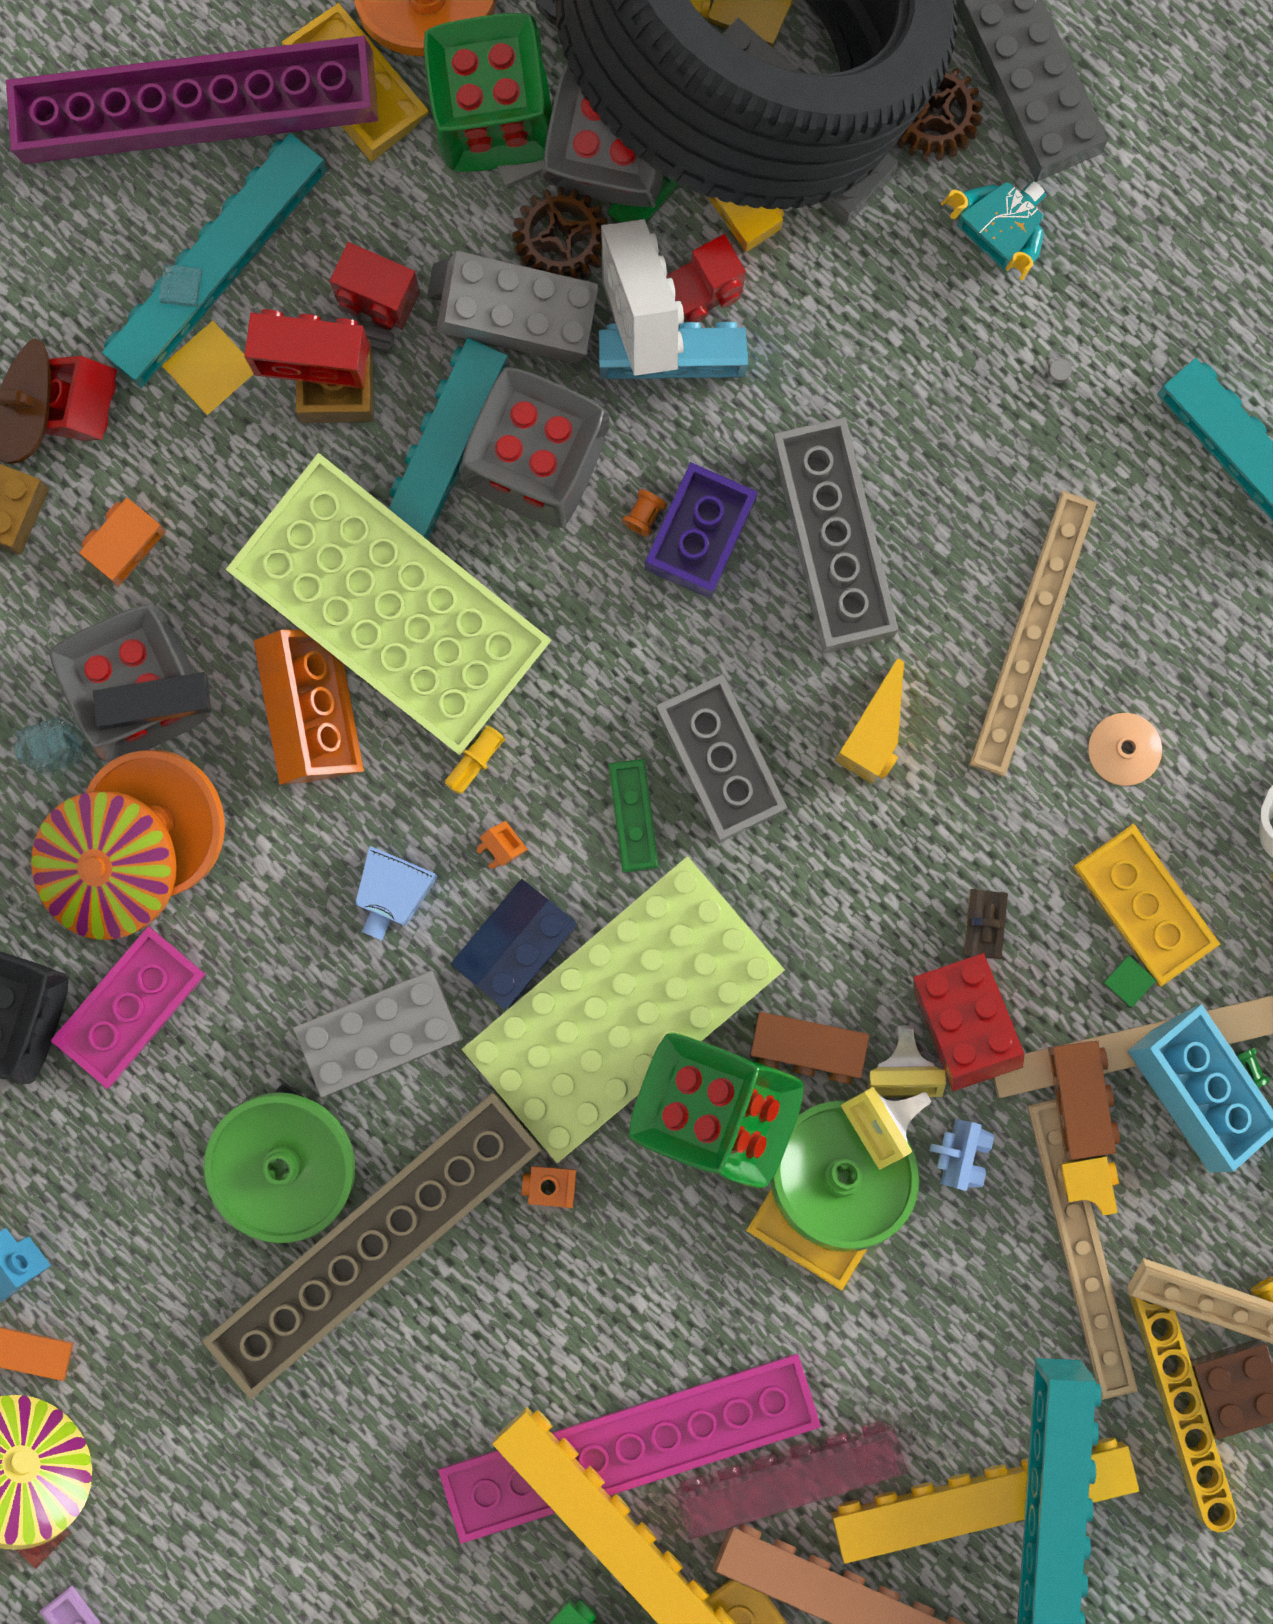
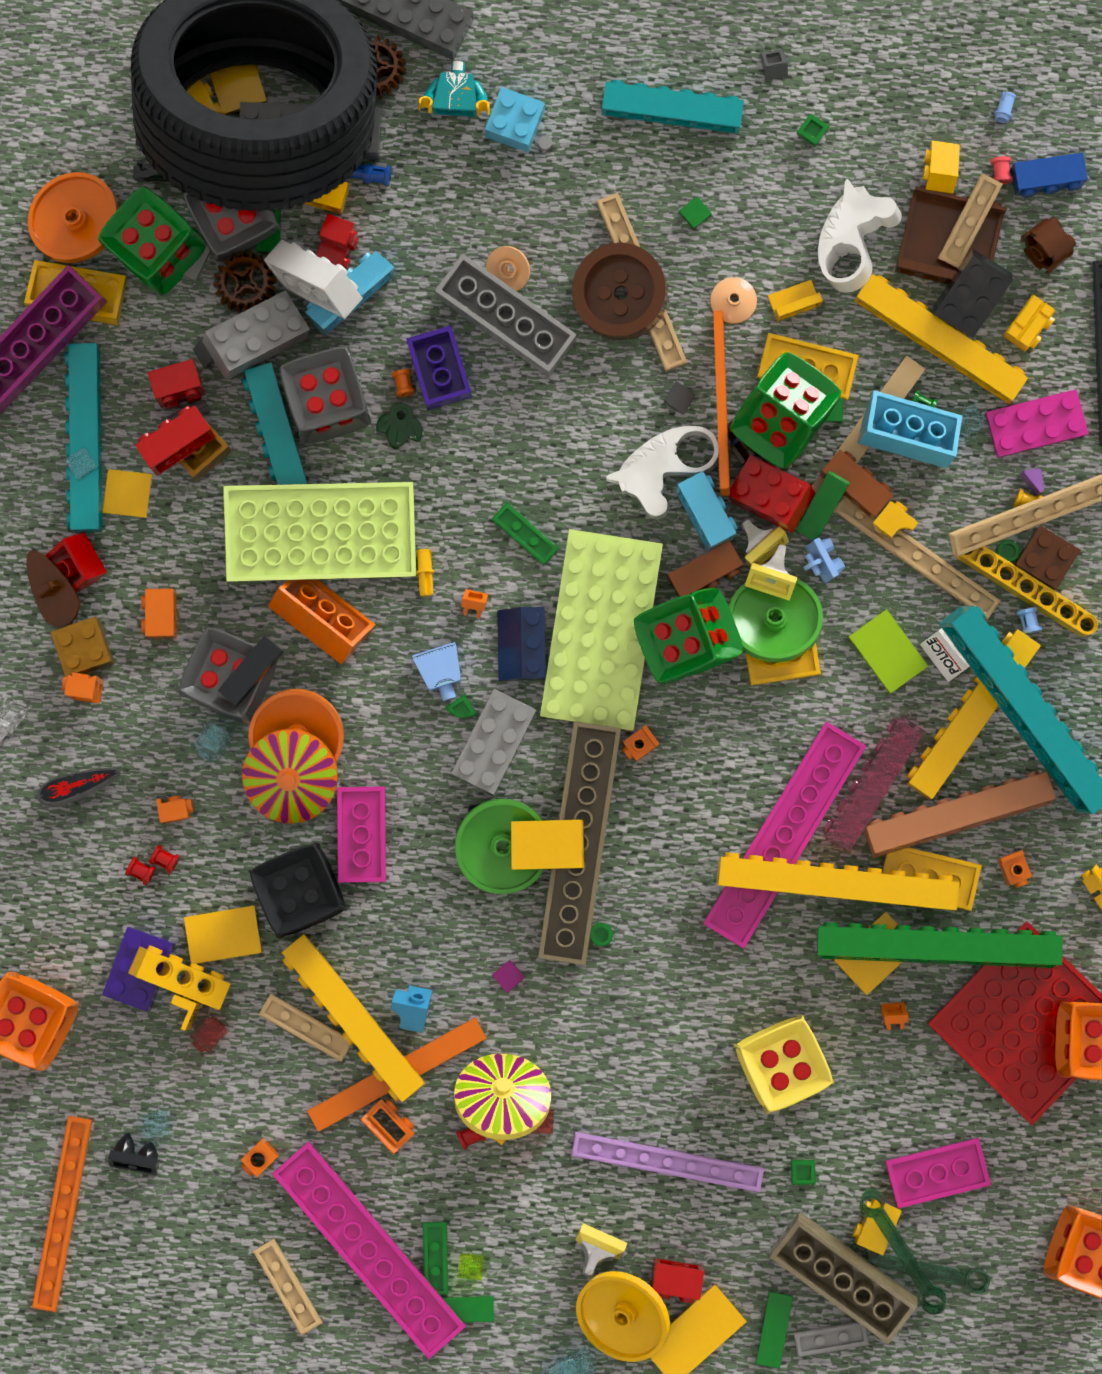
camera: 40 degrees left, 0 degrees up
light grey brick [655,674,787,843] -> none
yellow slope [834,658,904,784] -> none
none -> blue pin [350,163,392,187]
none -> dark green plate [376,403,422,449]
none -> green tile [445,694,478,719]
none -> medium azure brick [485,87,545,153]
none -> light nougat dish [486,246,530,291]
none -> magenta tile [492,960,525,993]
none -> yellow tile [511,820,584,870]
none -> reddish brown brick [572,243,668,340]
none -> green tile [590,923,613,947]
none -> white animal [606,426,719,520]
none -> dark grey slope [664,381,695,415]
none -> medium azure brick [675,471,738,552]
none -> green tile [679,196,712,230]
none -> orange tile [713,311,730,496]
none -> green piece [730,352,841,469]
none -> yellow panel [768,280,823,322]
none -> green tile [796,471,850,540]
none -> lime tile [848,609,928,694]
none -> white panel [920,628,969,682]
none -> green tile [996,539,1020,563]
none -> light blue bush [1016,607,1042,635]

